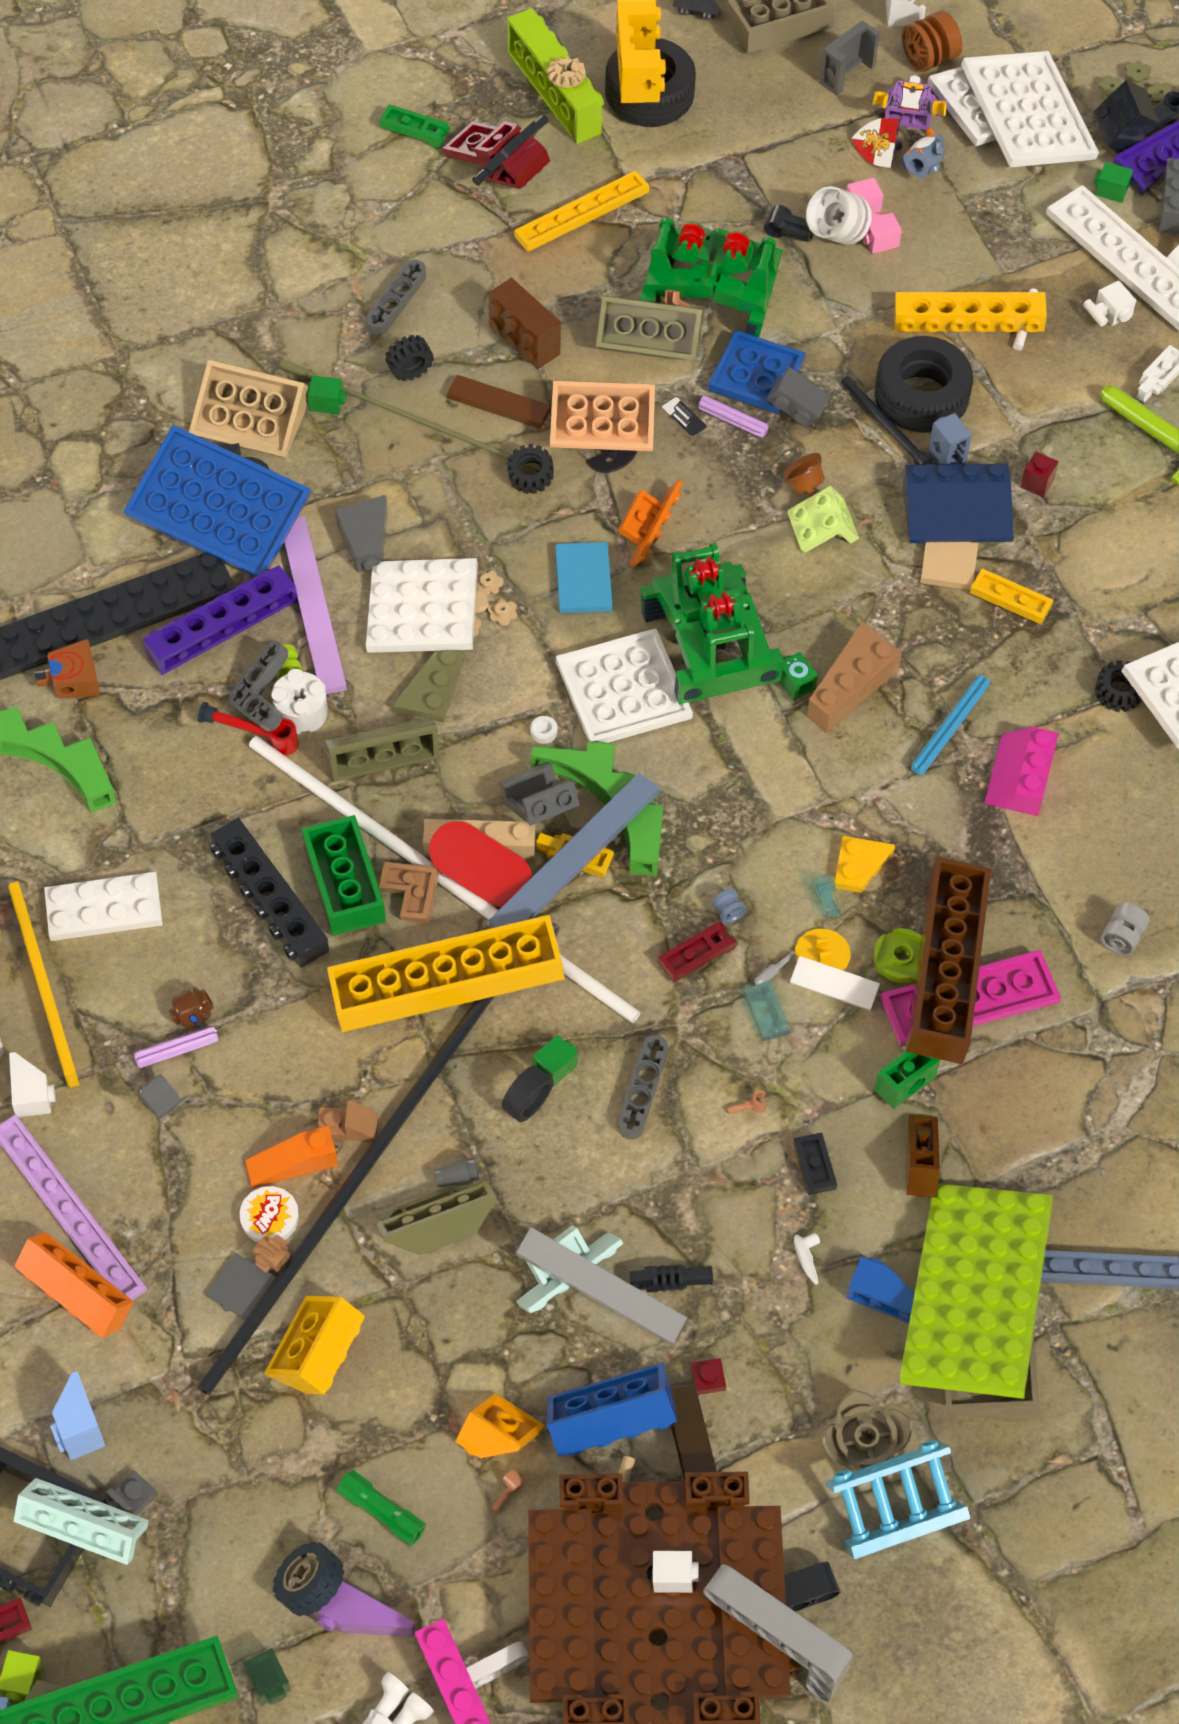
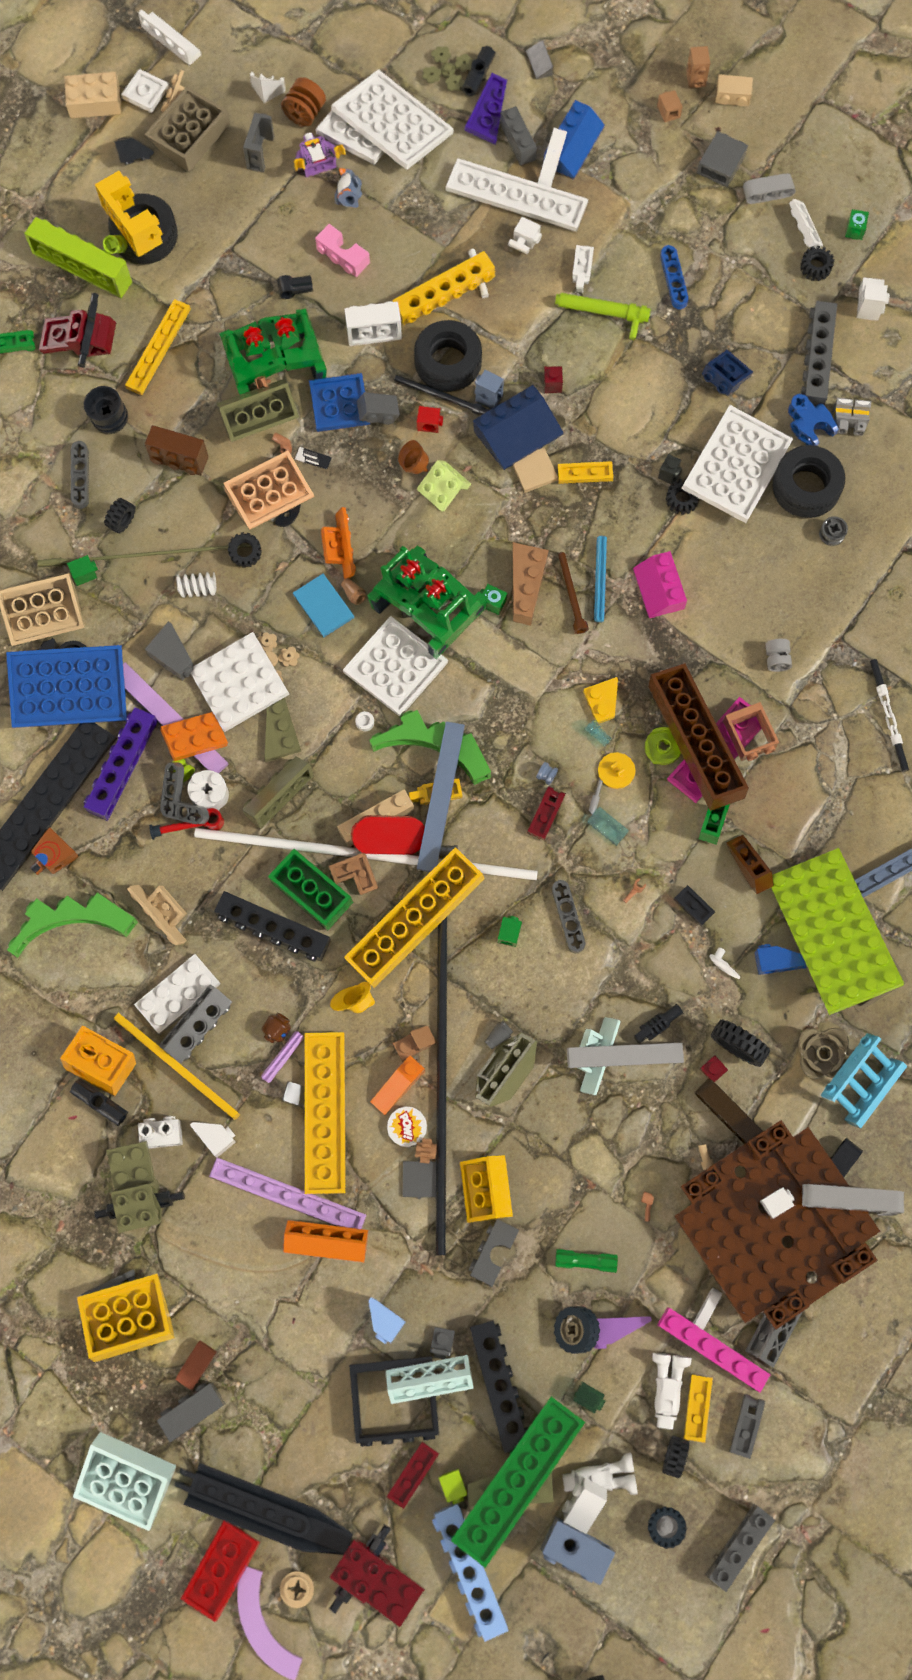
camera: 30 degrees left, 15 degrees up
reddish brown tile [447,375,550,429] -> none
light orange slope [455,1393,545,1459] -> none
dark grey panel [499,761,580,826] -> none
black tyre [502,1065,554,1122] -> none
tan gear [547,56,586,88] -> none
blue slope [547,1362,677,1457] -> none
lavender axle [698,395,769,438] -> none
white tile [790,956,880,1011] -> none
white wheel [806,186,872,245] -> none
shield [851,118,902,168] -> none
black brick [1093,80,1160,152] -> none
green brick [1093,162,1133,203] -> none
none -> black wheel [84,386,129,434]
none -> lime wheel [103,235,127,254]
none -> tan bracket [127,885,187,946]
none -> brick [159,984,232,1063]
none -> orange plate [160,712,228,761]
none -> white piece [176,572,216,598]
none -> nougat arm [272,433,292,454]
none -> yellow plate [305,1032,346,1194]
none -> yellow piece [330,982,375,1013]
none -> medium nougat cone [341,578,367,605]
none -> white brick [344,301,402,346]
none -> red brick [417,406,444,433]
none -> dark grey arch [469,1219,519,1287]
none -> black brick [470,1320,528,1453]
none -> reddish brown piece [558,552,589,634]
none -> pearl dark grey brick [658,454,682,485]
none -> black tyre [711,1019,770,1067]
none -> nougat window [723,702,779,761]

